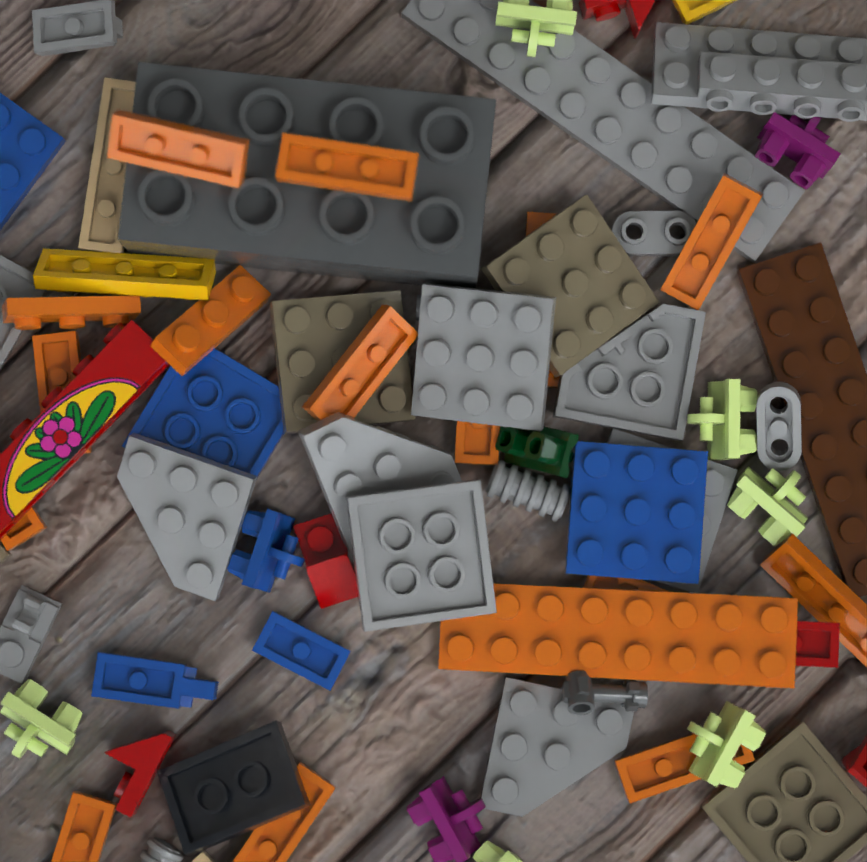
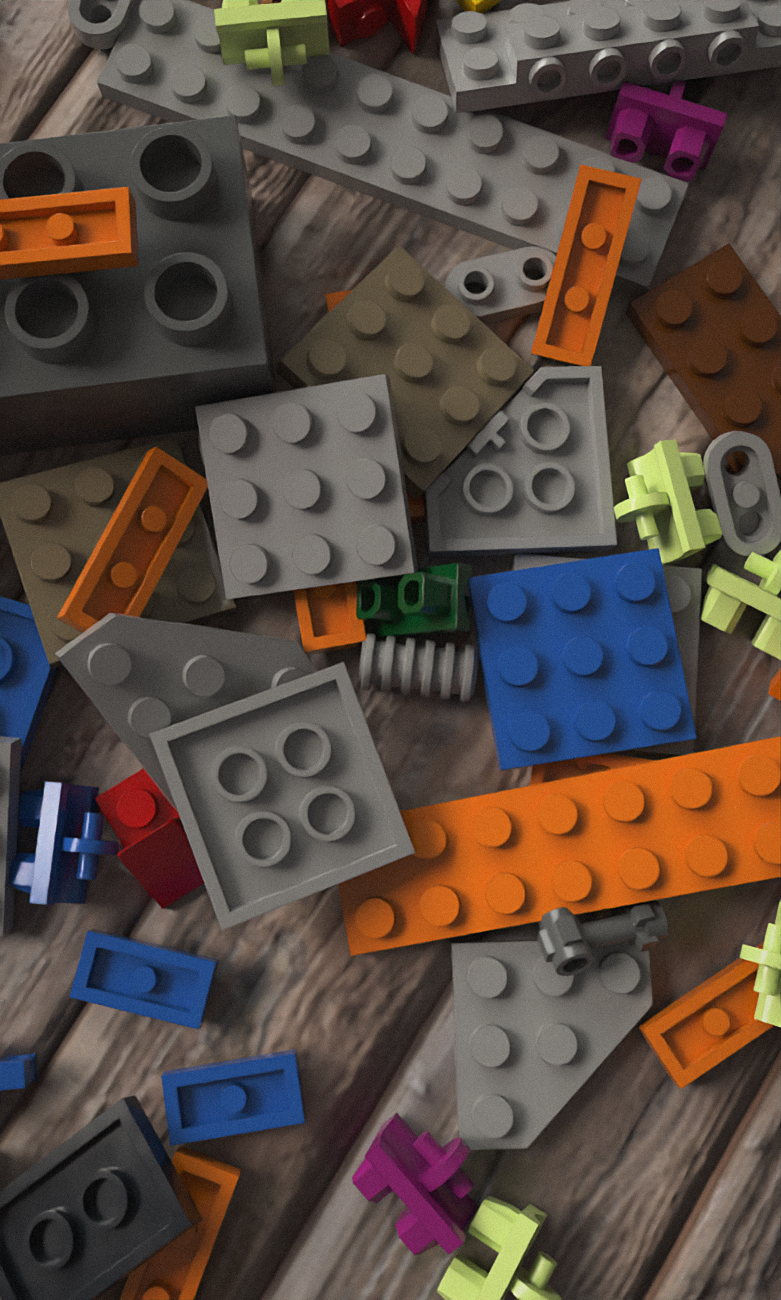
camera: 10 degrees left, 5 degrees down
none -> blue plate [161,1049,307,1146]

